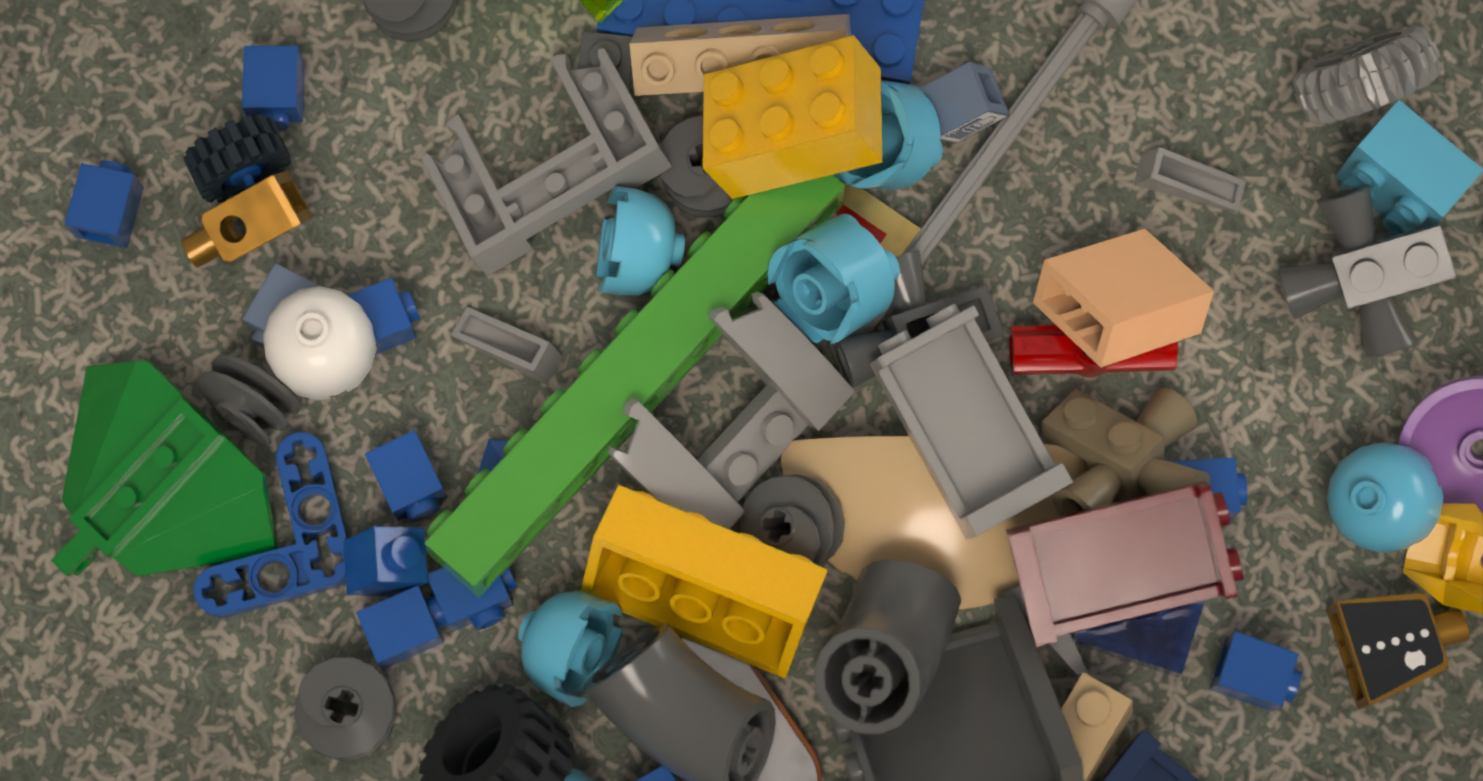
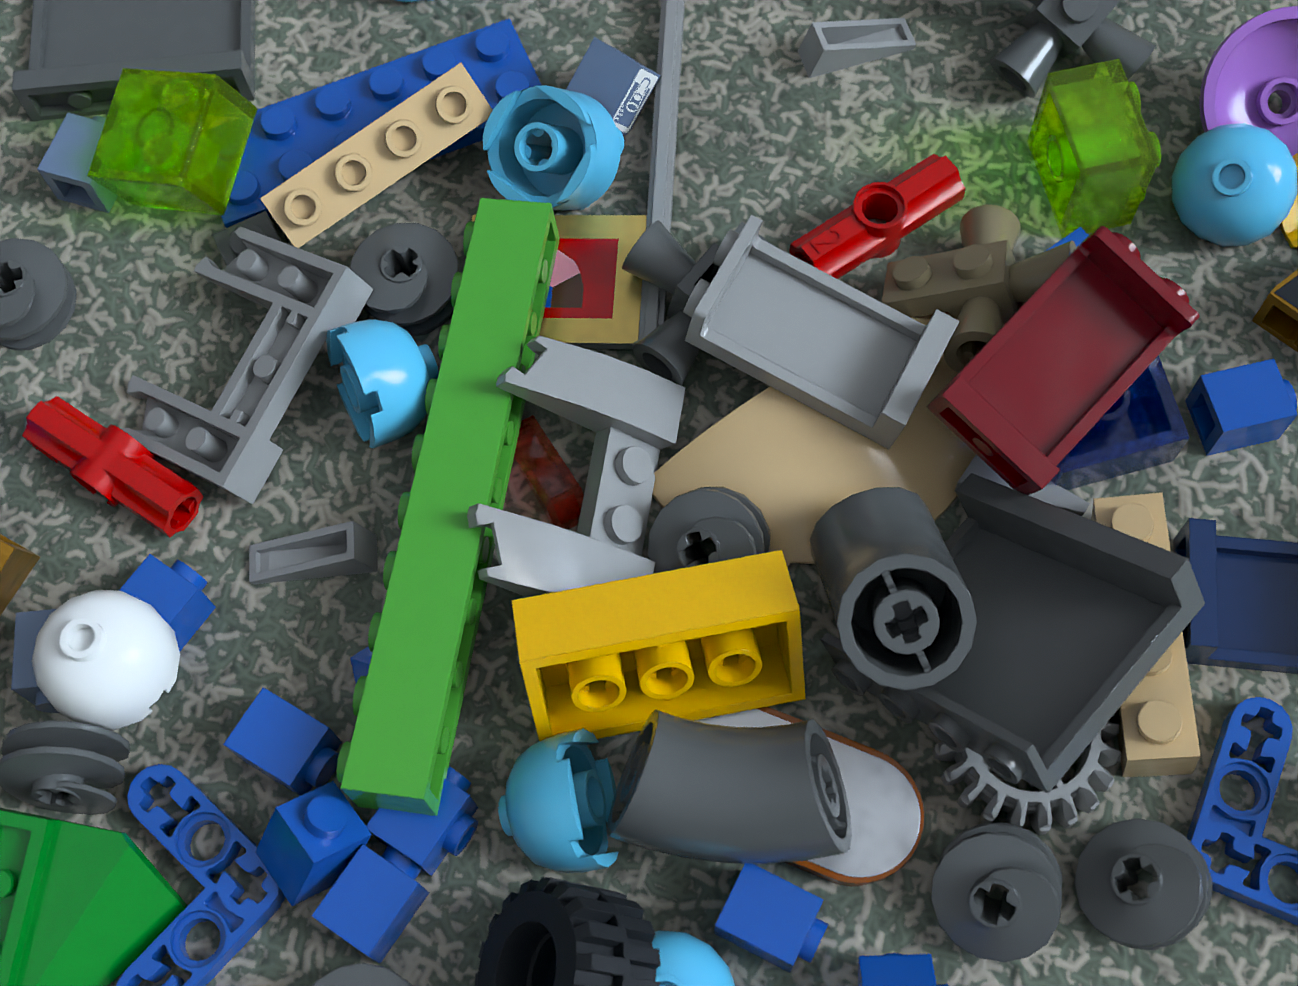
camera: 25 degrees left, 10 degrees down
yellow brick [703,35,883,199] -> none
medium azure brick [767,214,900,344] -> none
light nougat brick [1033,228,1214,368] -> none
none -> red piece [22,396,204,538]
none -> clear red piece [514,415,584,530]
none -> clear neon green brick [1027,59,1161,239]

